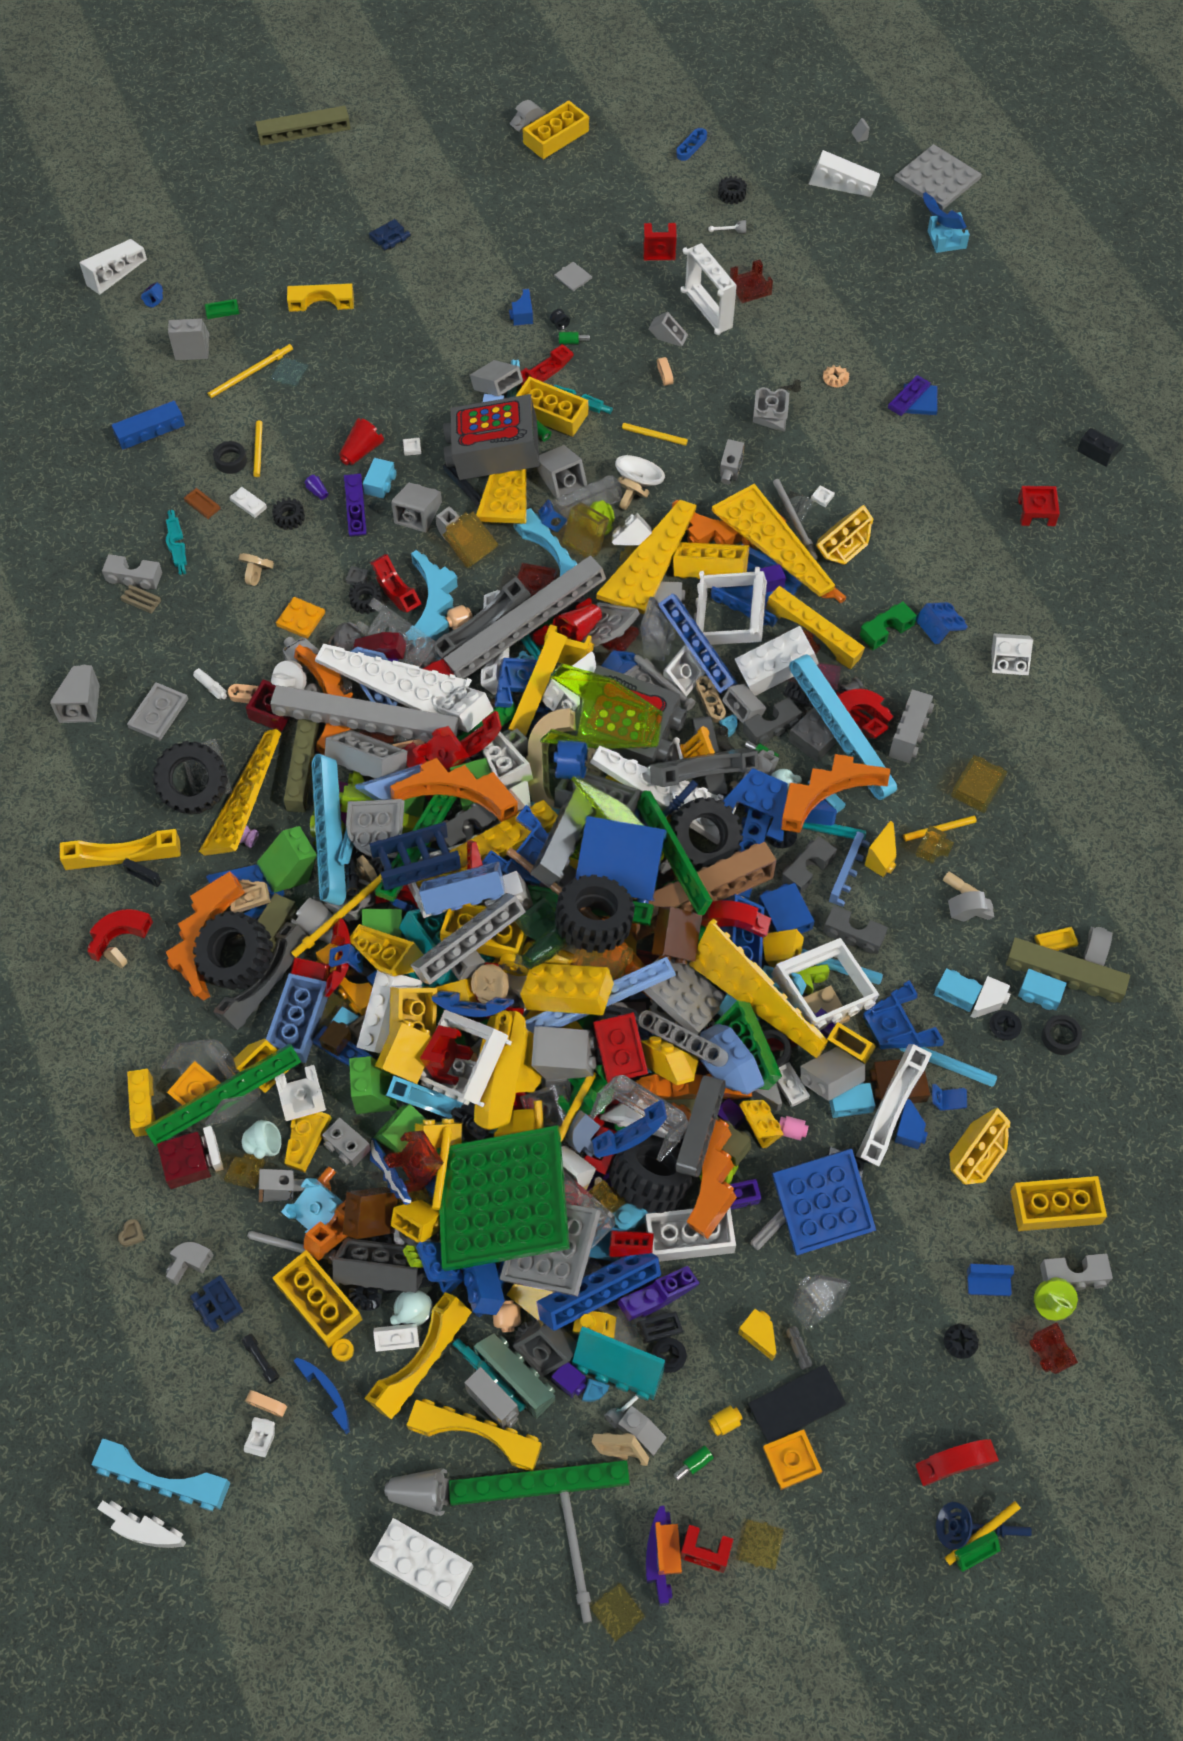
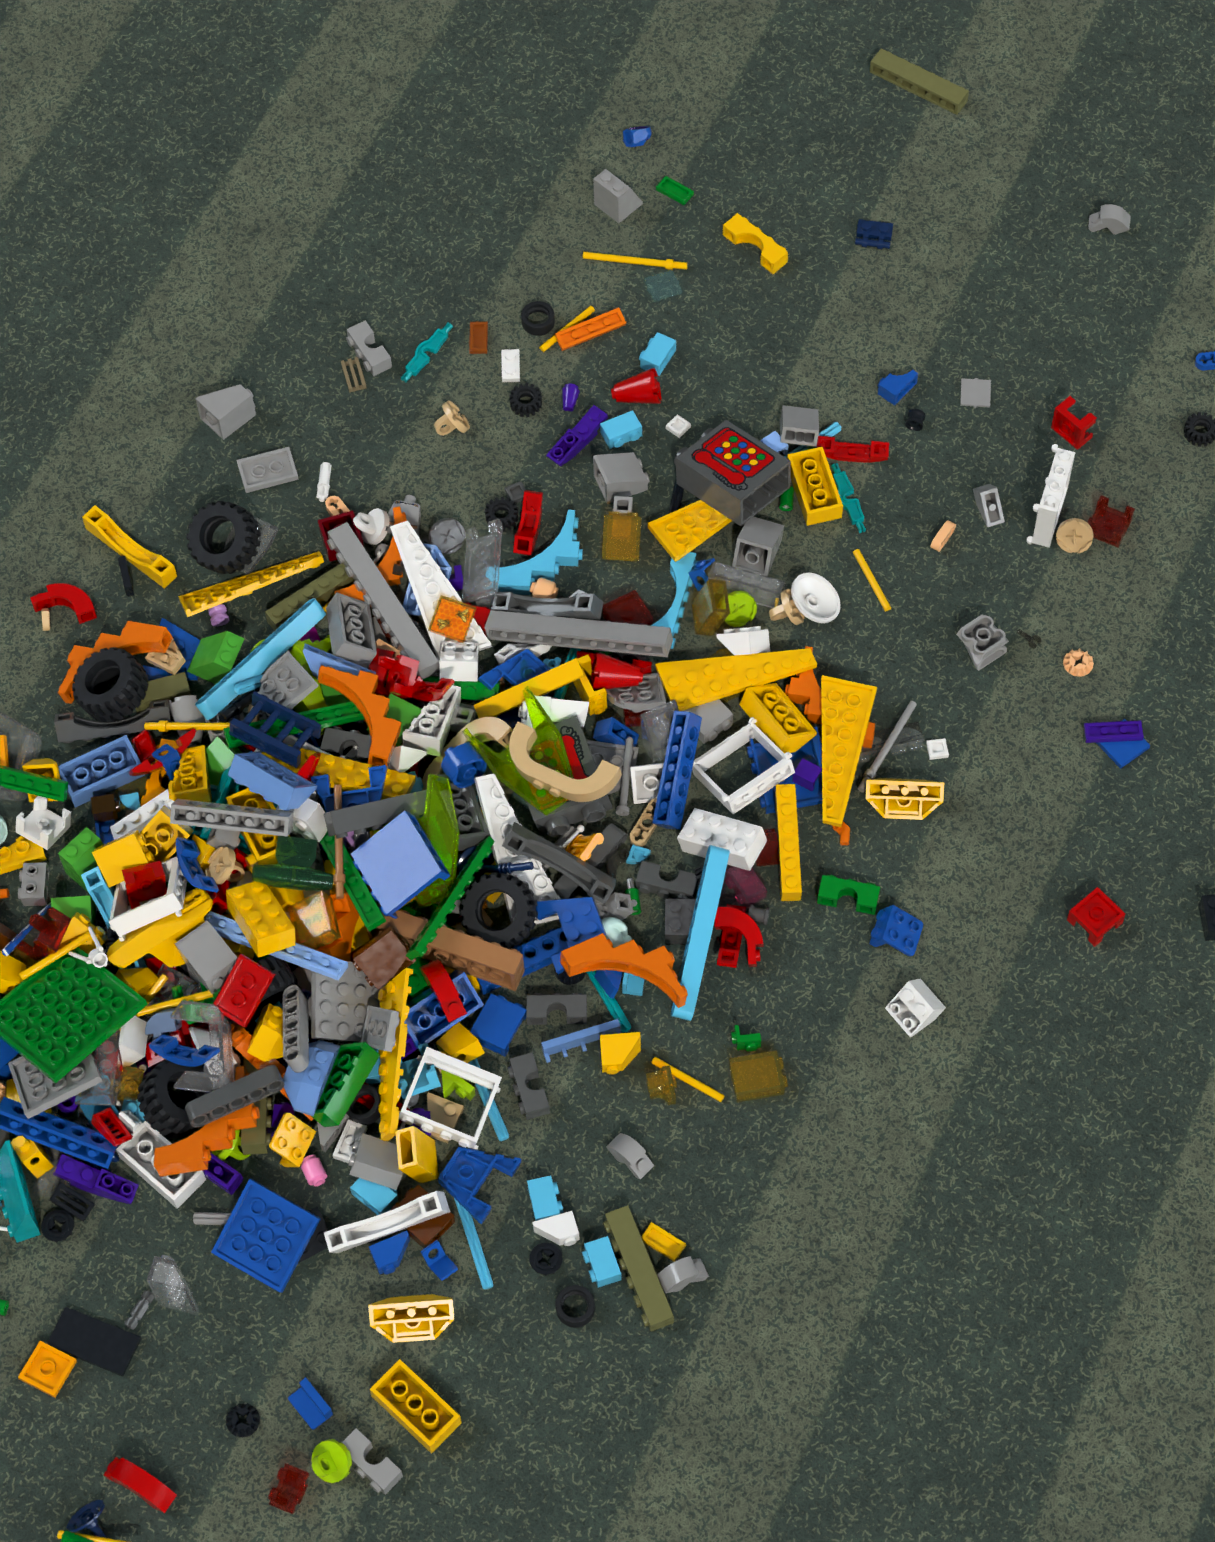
camera: 50 degrees right, 0 degrees up
white wedge [79,239,147,295] -> none
blue brick [112,401,185,450] -> none
light orange plate [276,597,325,639] -> none
dark red slope [353,632,407,659] -> none
yellow brick [523,101,589,159] -> none
black tyre [555,874,635,953] -> none
green piece [559,332,590,344] -> none
hinge [708,220,746,234] -> none
yellow brick [708,1405,743,1436] -> none
light grey torso [720,439,744,484] -> none
light grey brick [722,684,766,724] -> none
yellow slope [738,1309,776,1361] -> none
light grey wedge [889,689,934,763] -> none
tan piece [943,871,978,893] -> none
none -> white plant [68,926,108,968]
none -> white slope [119,1110,142,1133]
none -> light grey plate [361,1005,400,1052]
none -> clear yellow tile [428,595,477,643]
none -> tan arch [509,722,622,802]
none -> orange plate [555,308,626,351]
none -> medium azure brick [639,332,676,376]
none -> green bracket [731,1025,761,1051]
none -> tan tile [1056,518,1094,553]

